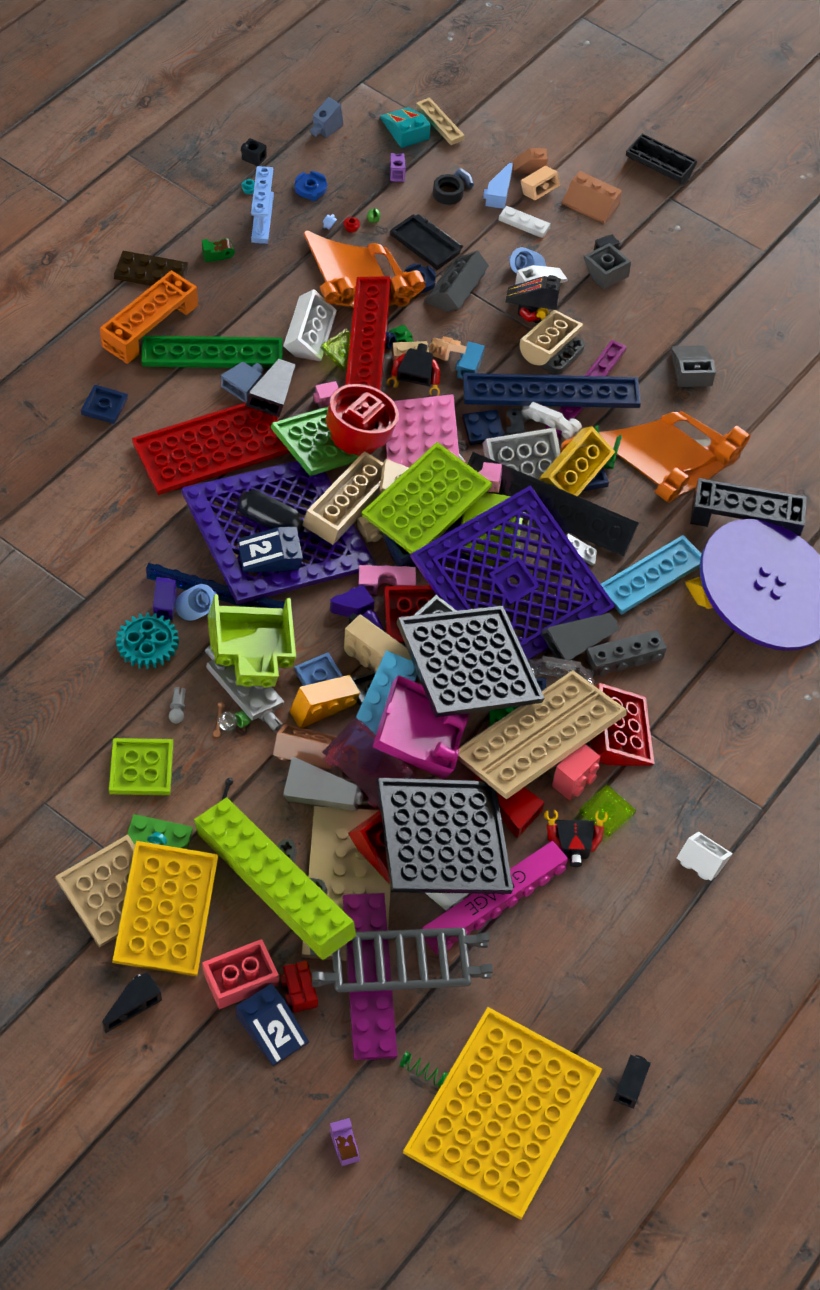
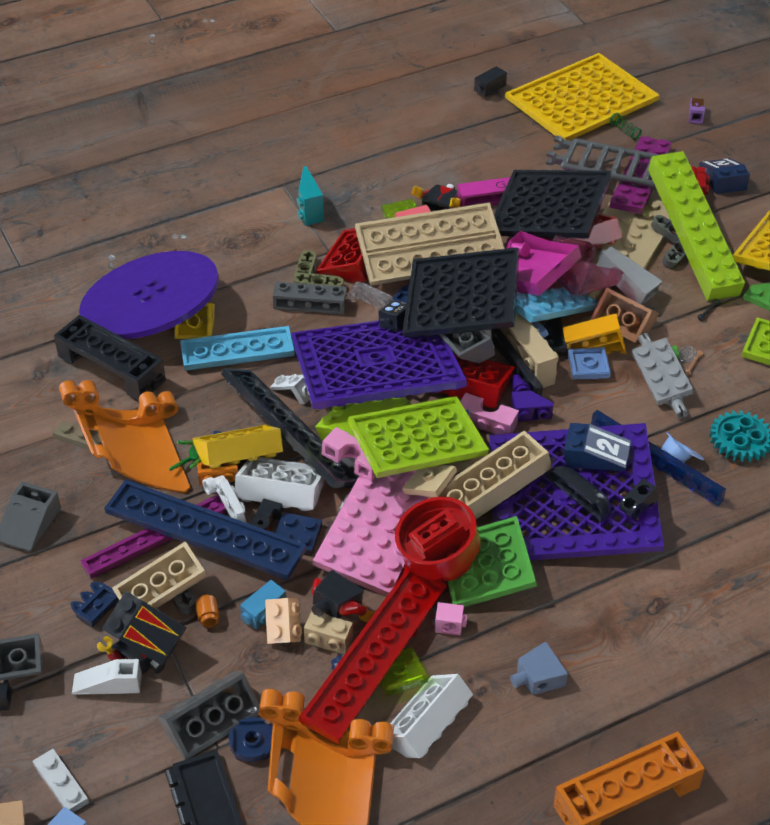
camera: 150 degrees left, 10 degrees down
dark blue plate [81,385,128,424] -> none
red plate [132,402,291,495] -> none
green plate [141,336,282,368] -> none
dark purple slope [153,578,177,621] -> none
light grey pin [169,687,186,724] -> none
coral brick [202,939,279,1009] -> none
lime panel [208,595,296,688] -> none
slope [245,359,295,417] -> none
green plate [389,324,414,343] -> none
light blue piece [508,247,546,273] -> none
dark grey slope [540,613,619,664] -> none
white slope [677,832,733,881] -> none
none -> dark blue plate [70,582,119,627]
none -> orange brick [195,594,220,628]
none -> olive beam [294,250,344,287]
none -> teal slope [297,166,324,226]
none -> black head [378,301,406,332]
none -> black leg [619,478,659,519]

